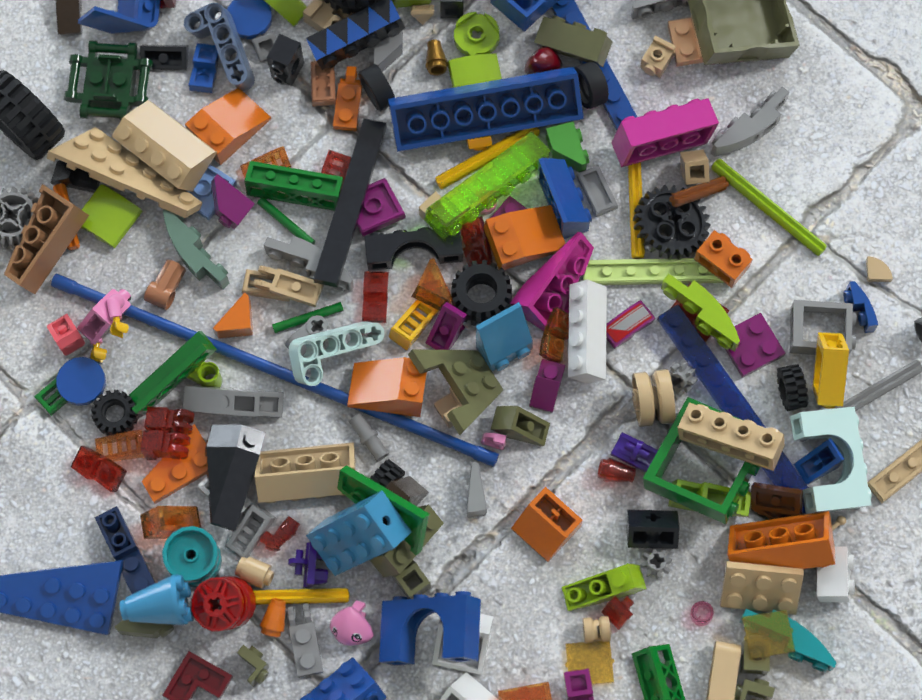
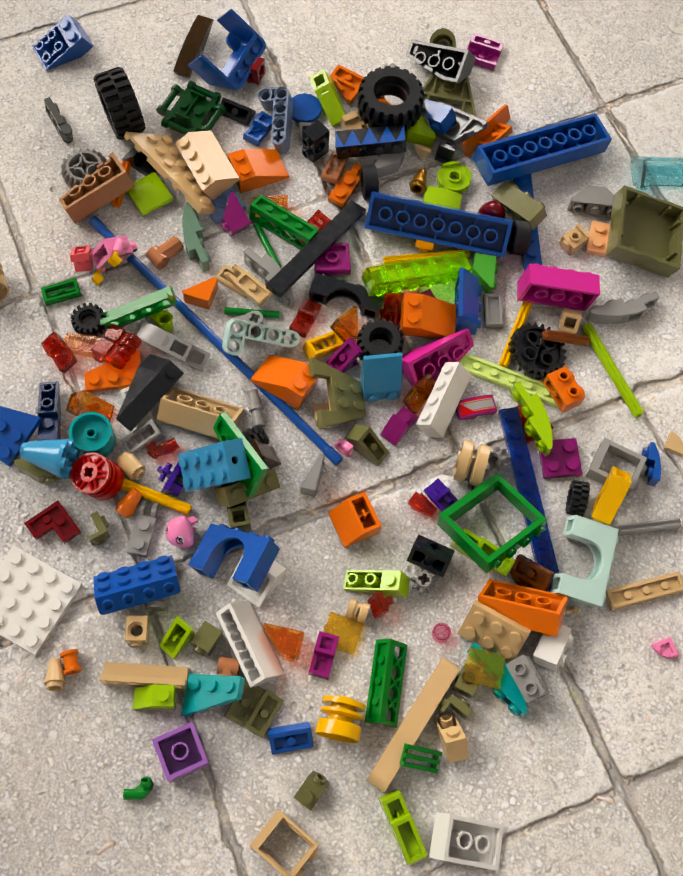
camera: 15 degrees right, 5 degrees down
blue tile [56,357,106,406] -> none
tan brick [678,403,785,471] -> none
blue slope [794,438,844,485] -> none
none -> light grey panel [505,655,550,703]

